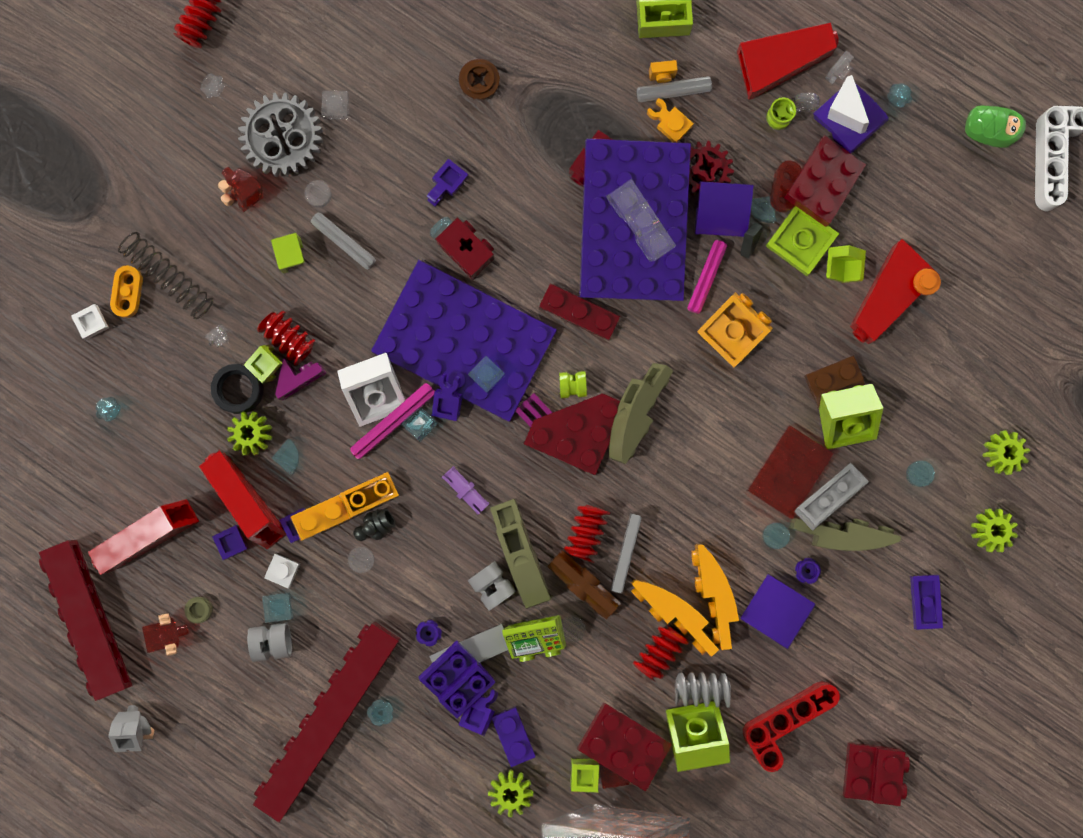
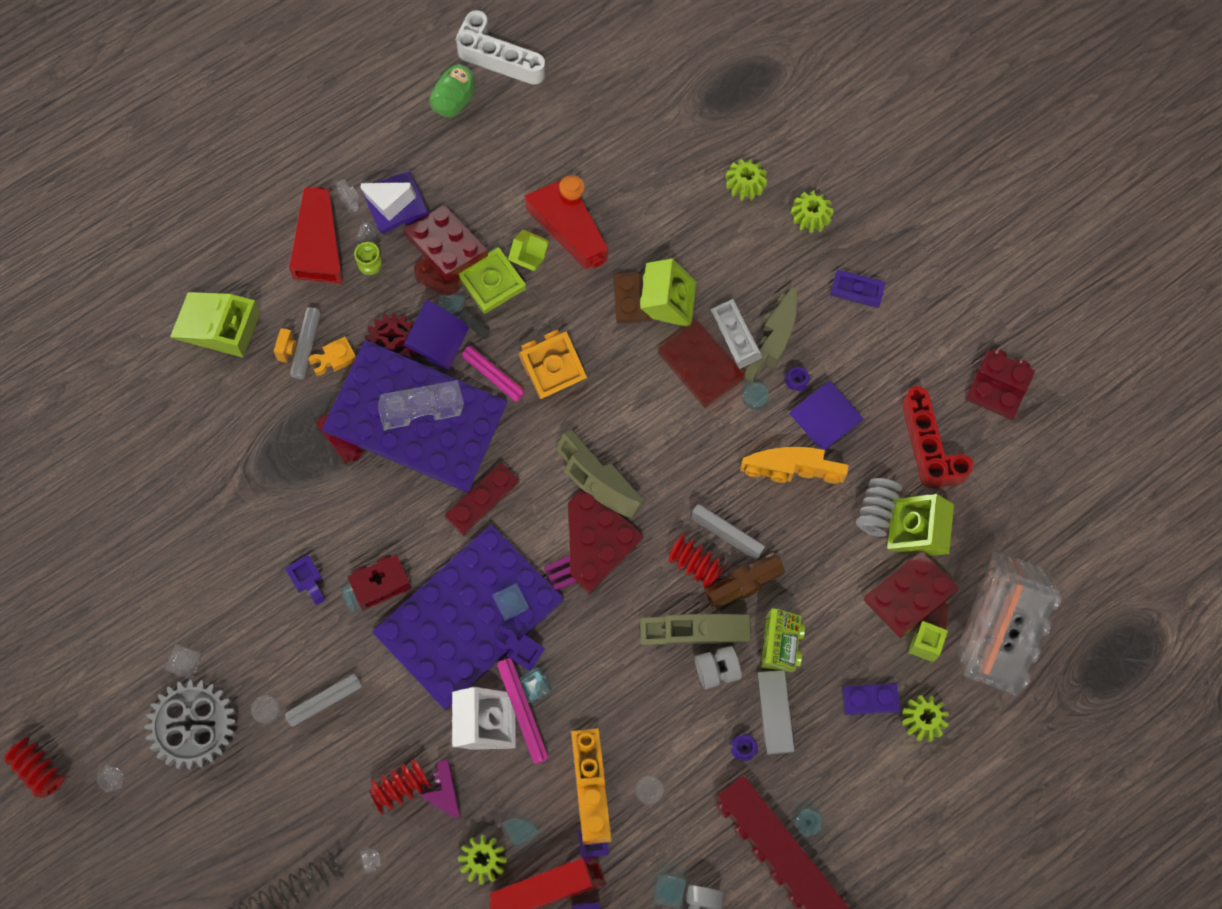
camera: 75 degrees left, 15 degrees down
black tyre [211,364,264,414] -> none
clear red piece [218,167,263,213] -> none
lime panel [244,344,283,383] -> none
white plate [264,553,300,588] -> none
lime panel [271,233,304,274] -> none
pearl dark grey piece [353,509,395,541] -> none
dark purple slope [418,640,495,718] -> none
medium lavender pin [441,466,490,515] -> none
reddish brown gear [459,59,500,100] -> none
dark purple plate [459,690,498,736] -> none
lime wheel [559,371,587,399] -> none
light orange slope [631,579,719,657] -> none
red piece [632,624,689,682] -> none
clear light blue plate [887,83,912,107] -> none
clear light blue tile [906,461,935,487] -> none

